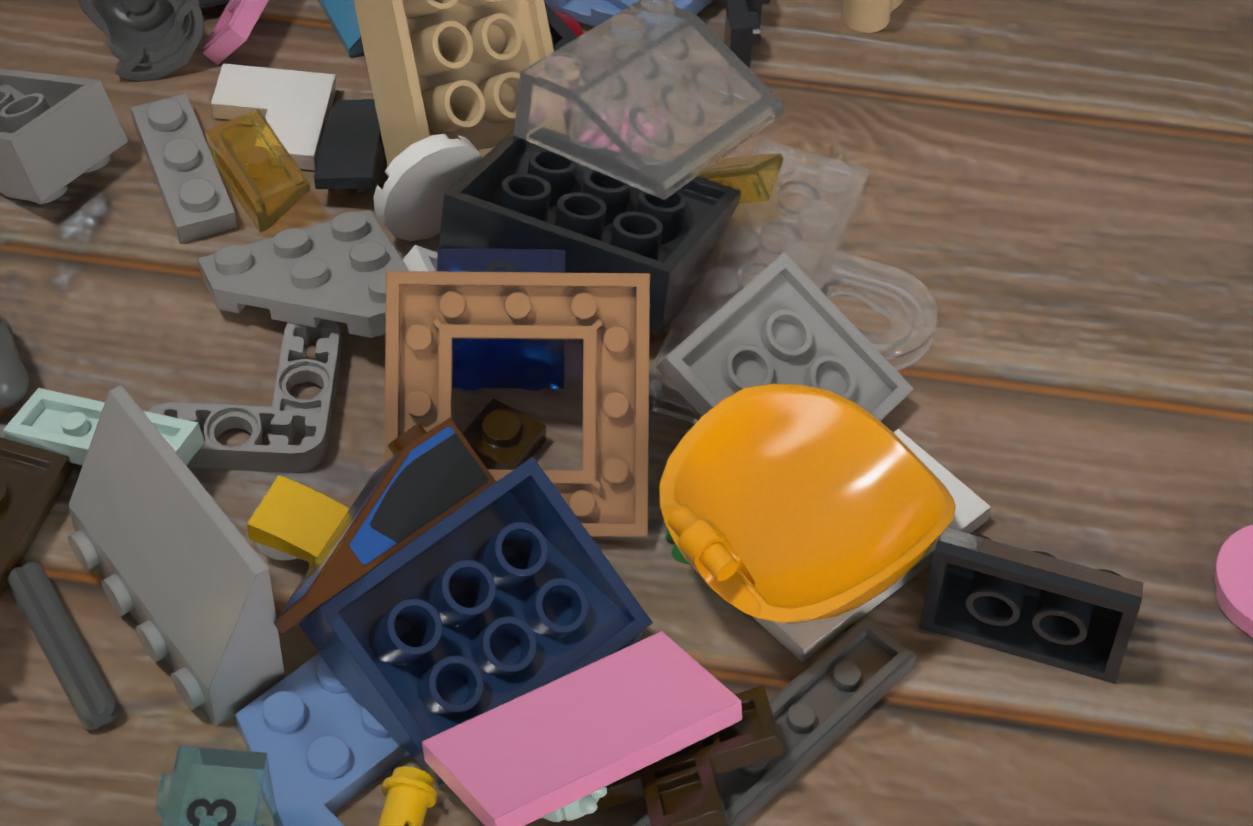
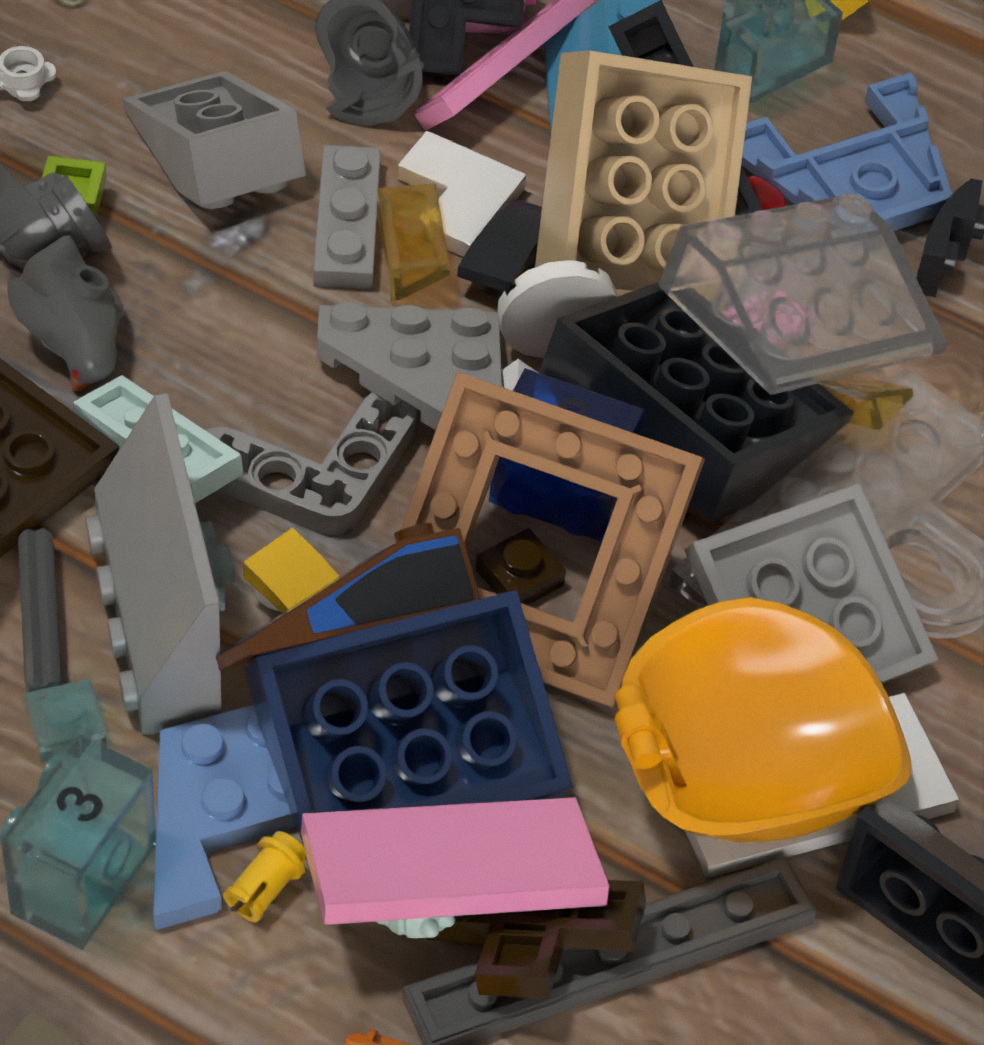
camera: 20 degrees right, 0 degrees up
none -> clear light blue plate [24,678,107,762]

